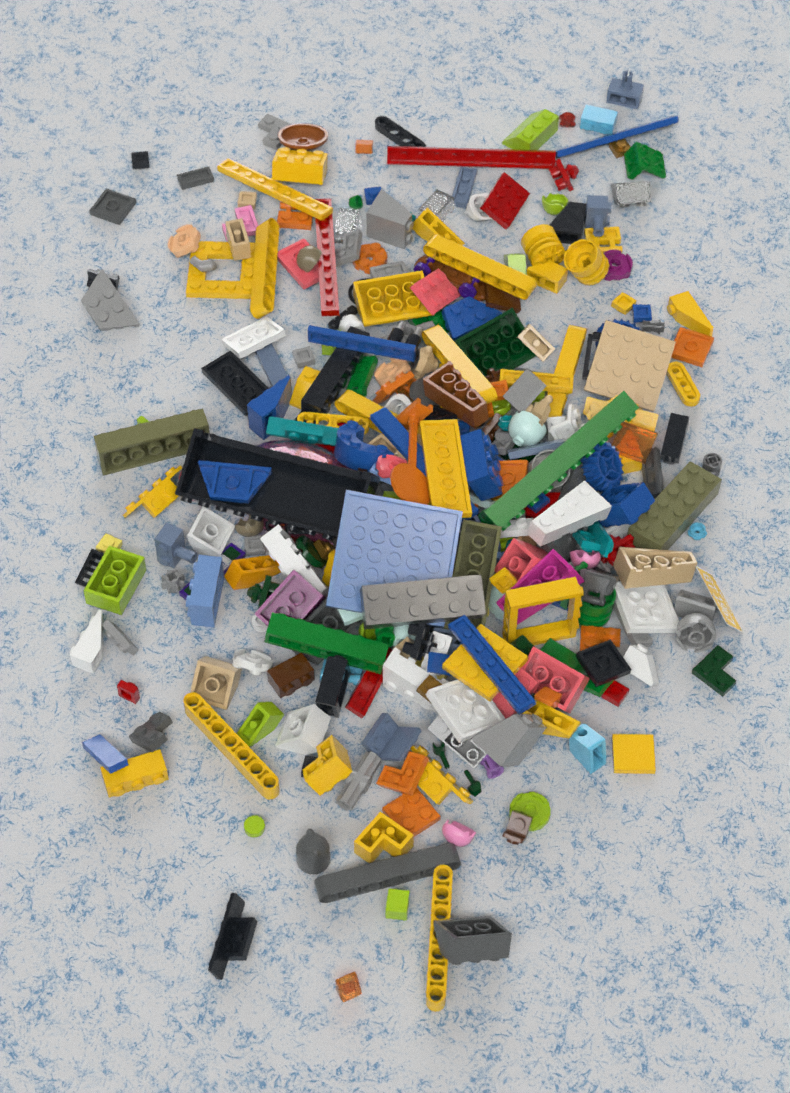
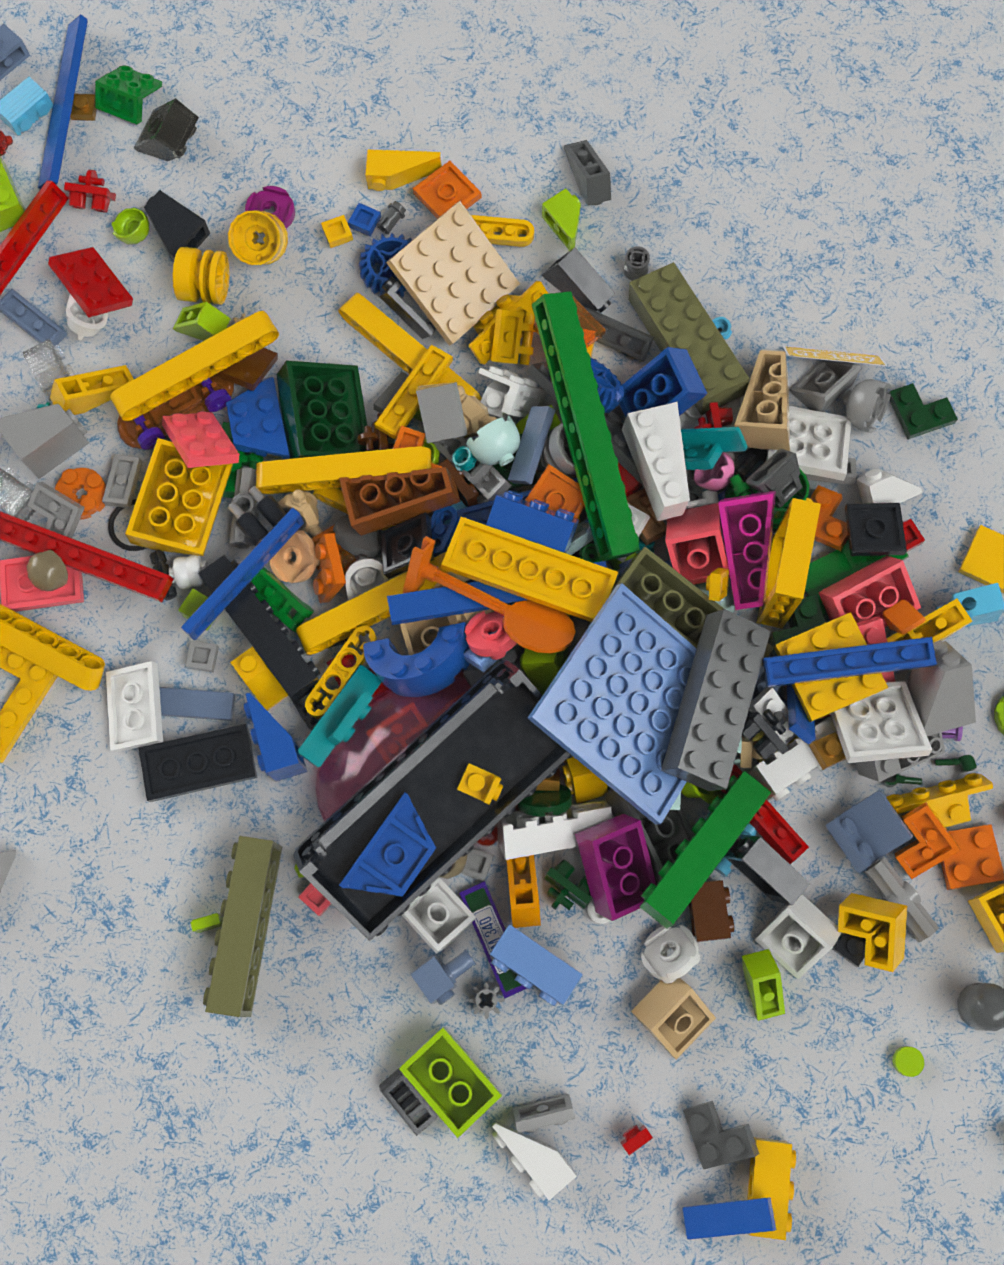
camera: 60 degrees left, 20 degrees up
light yellow plate [96,533,123,553] -> none
yellow bracket [123,465,182,518] -> none
yellow beam [183,692,280,800] -> none
tan slope [517,324,555,362] -> none
yellow slope [527,262,568,294] -> none
yellow plate [584,227,622,253] -> none
sand blue brick [585,195,611,237] -> none
none -> yellow bracket [457,763,503,805]
none -> lime slope [542,188,581,251]
none -> dark grey slope [564,140,611,206]

